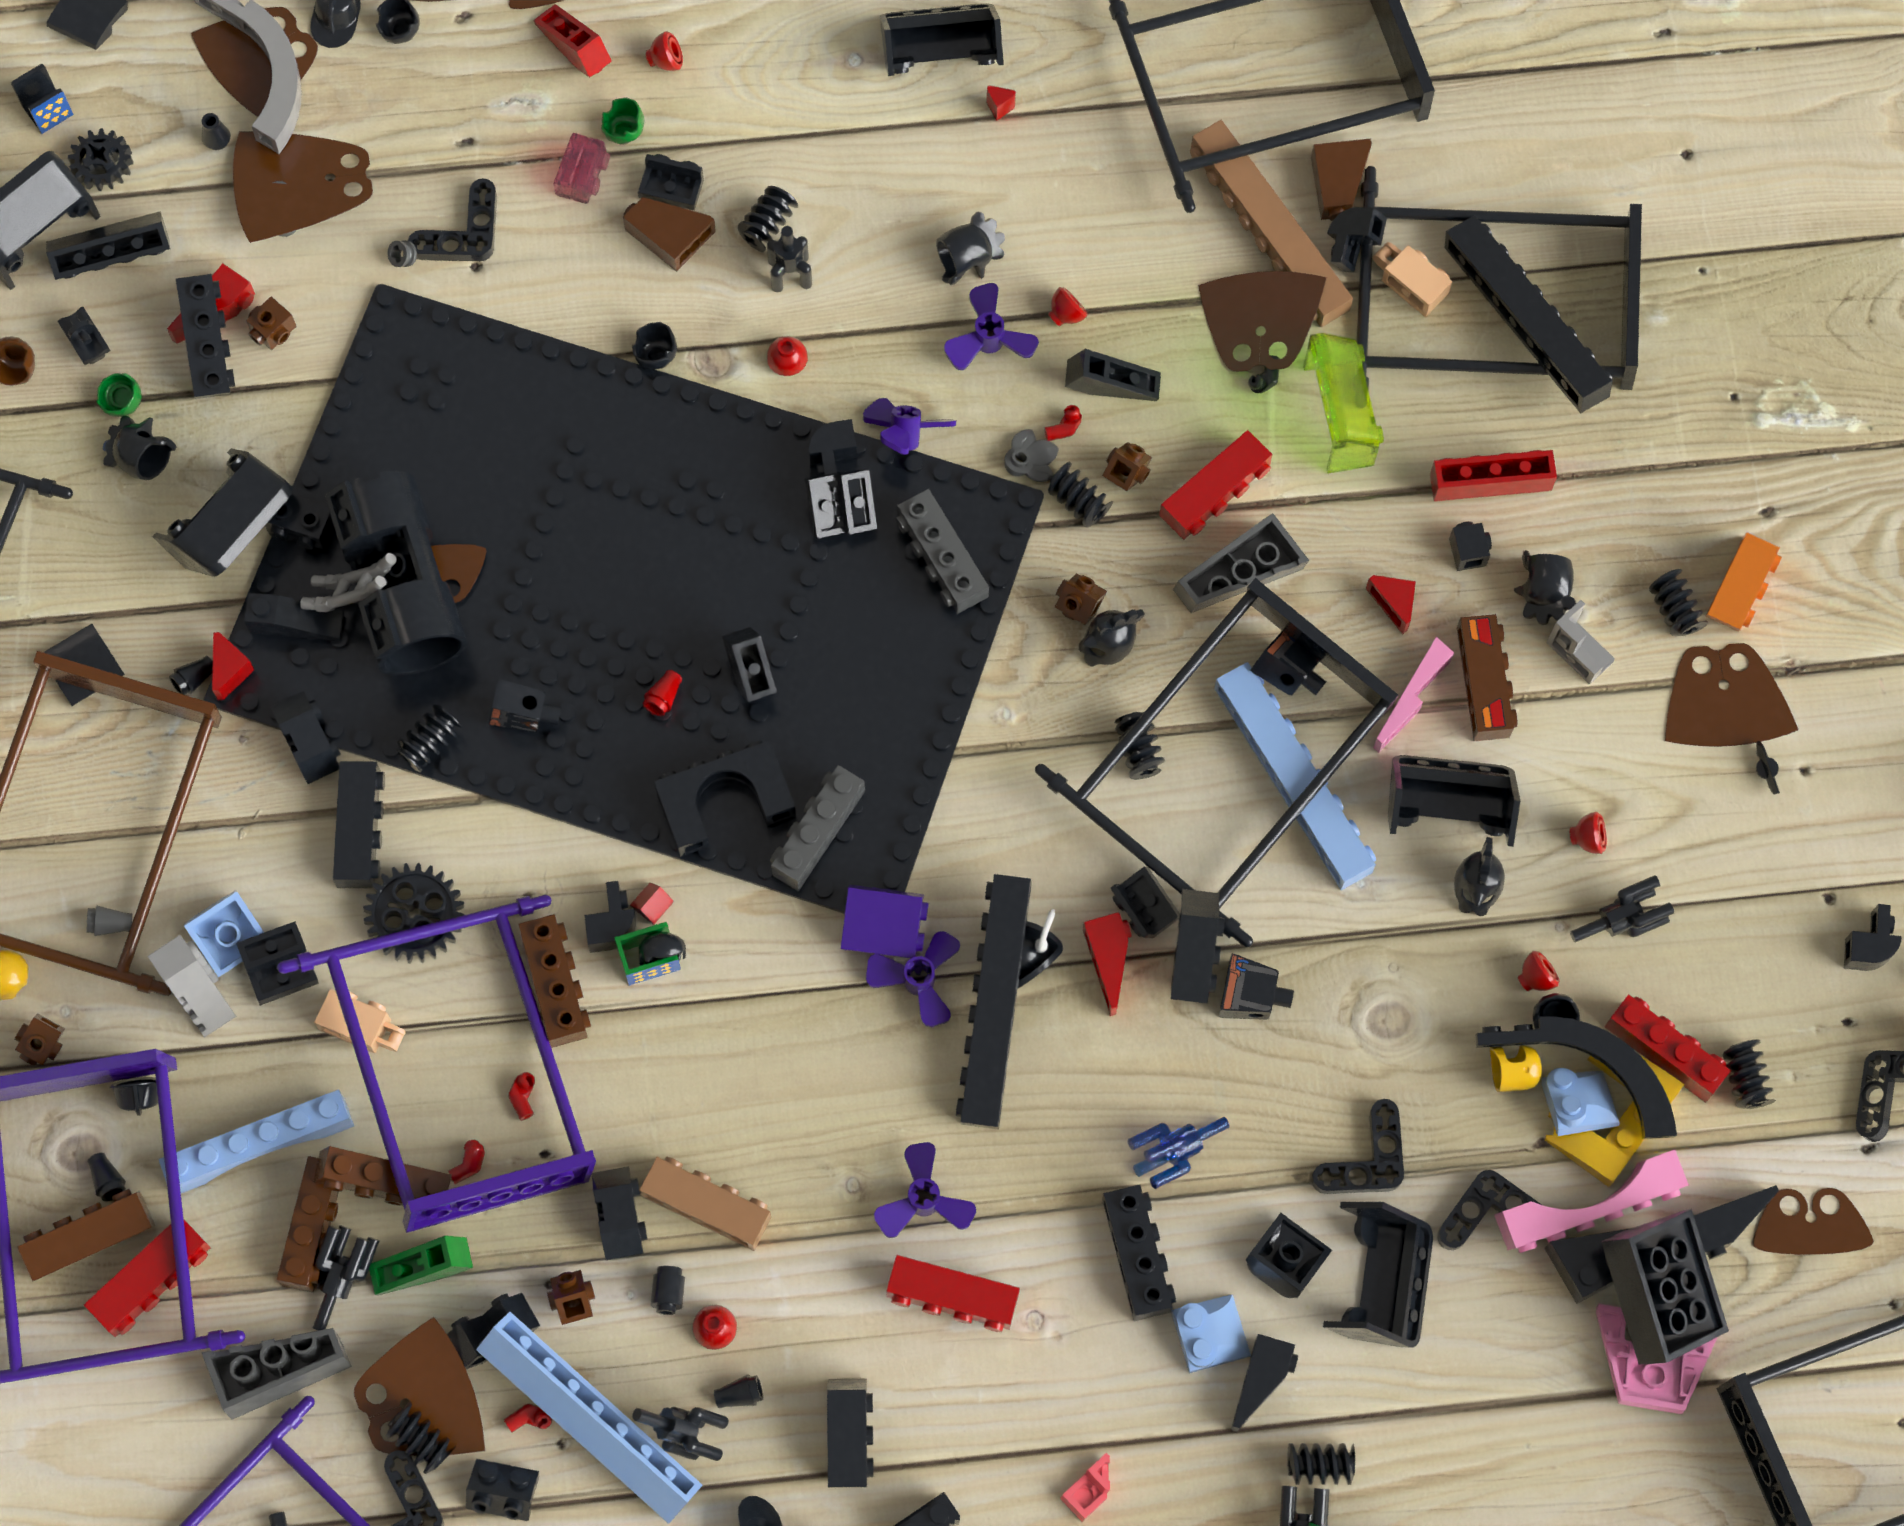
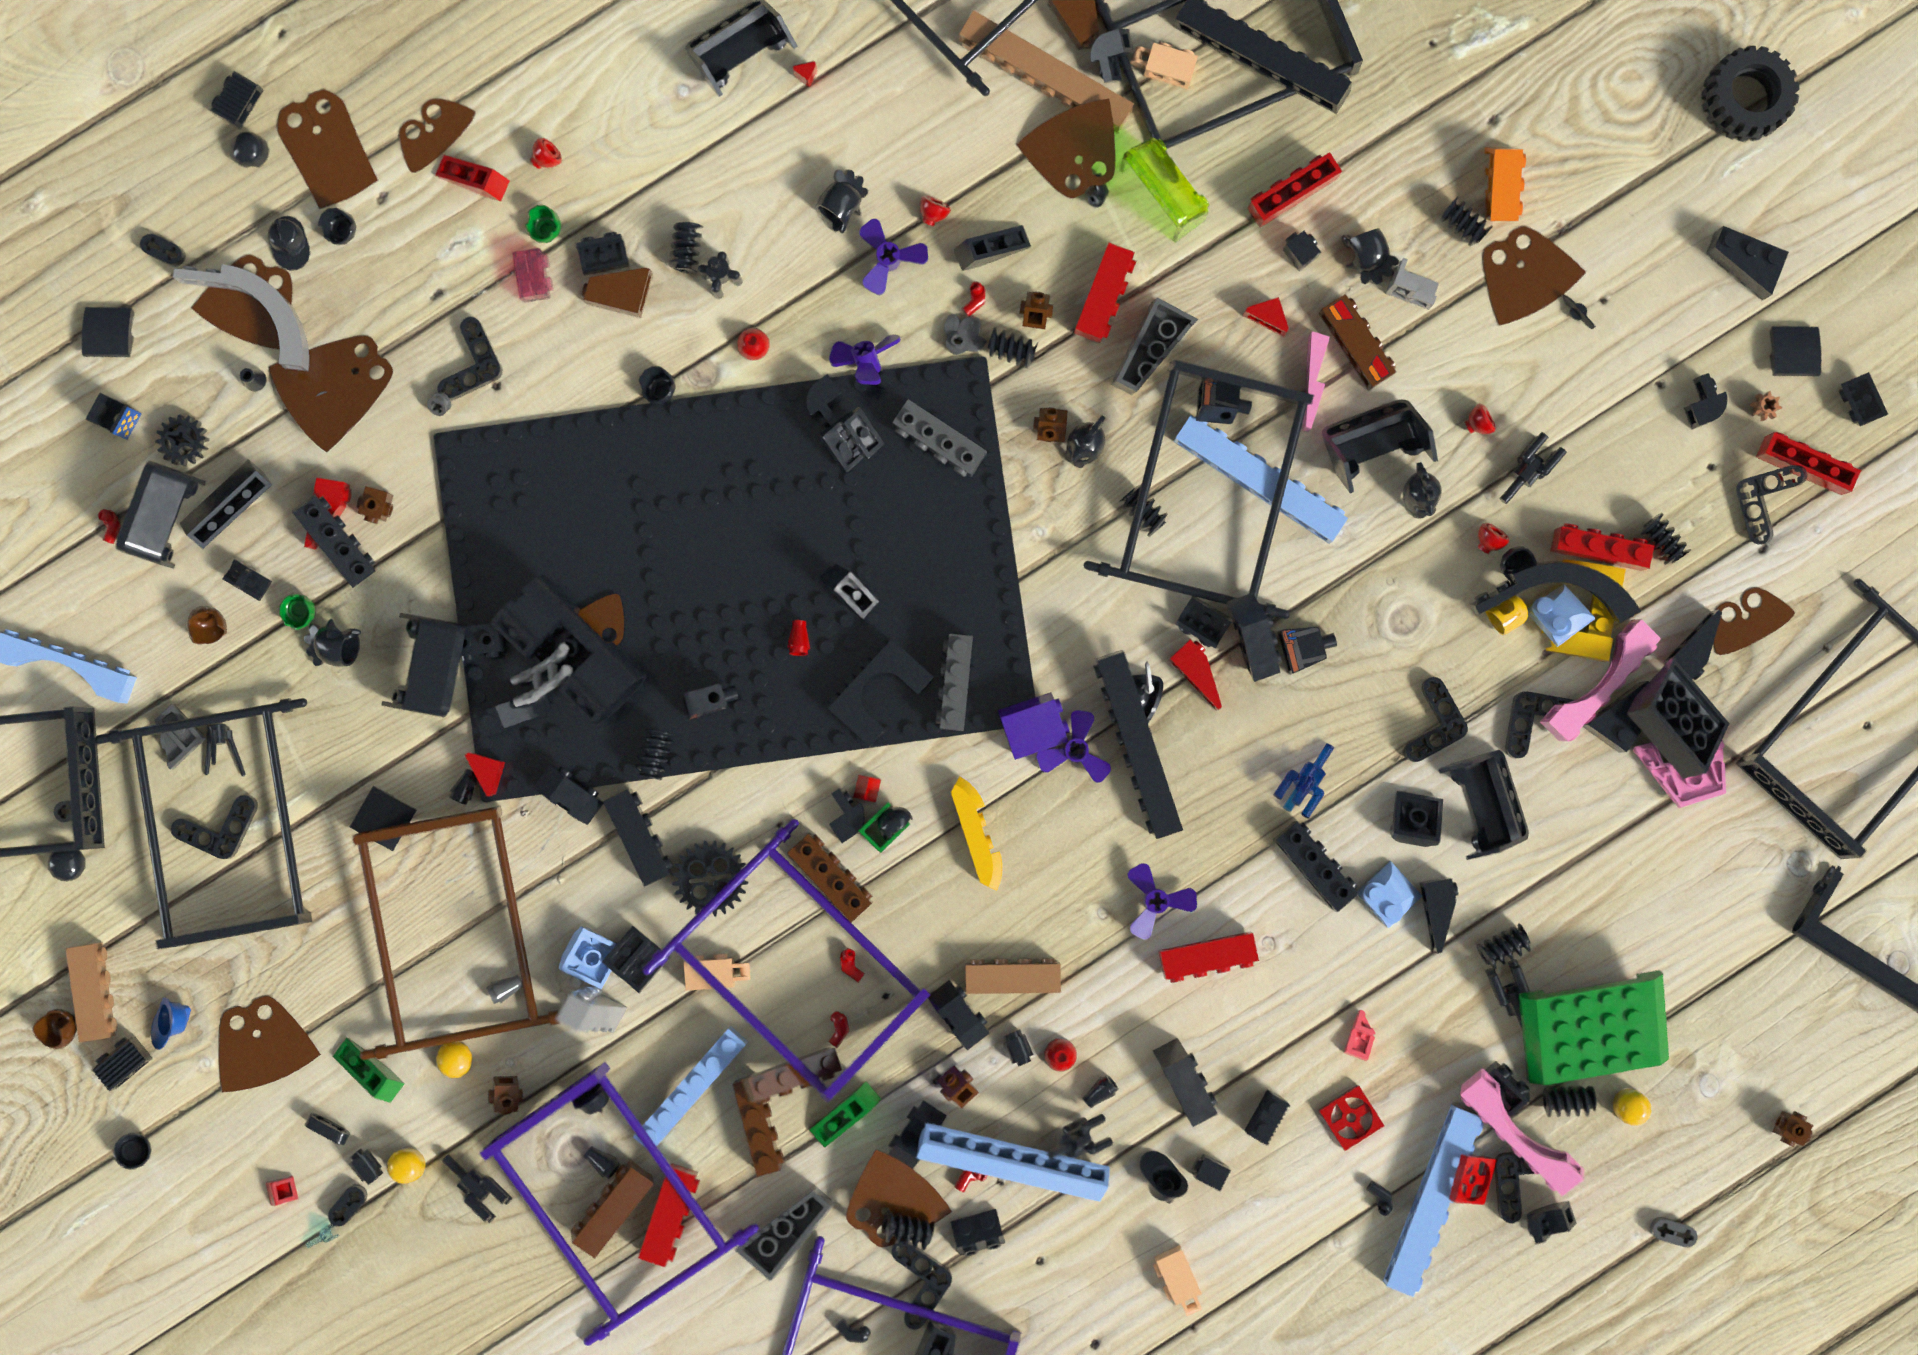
camera: 25 degrees left, 15 degrees up
black plant [312,1225,380,1331] -> none
none -> yellow brick [951,776,1002,891]

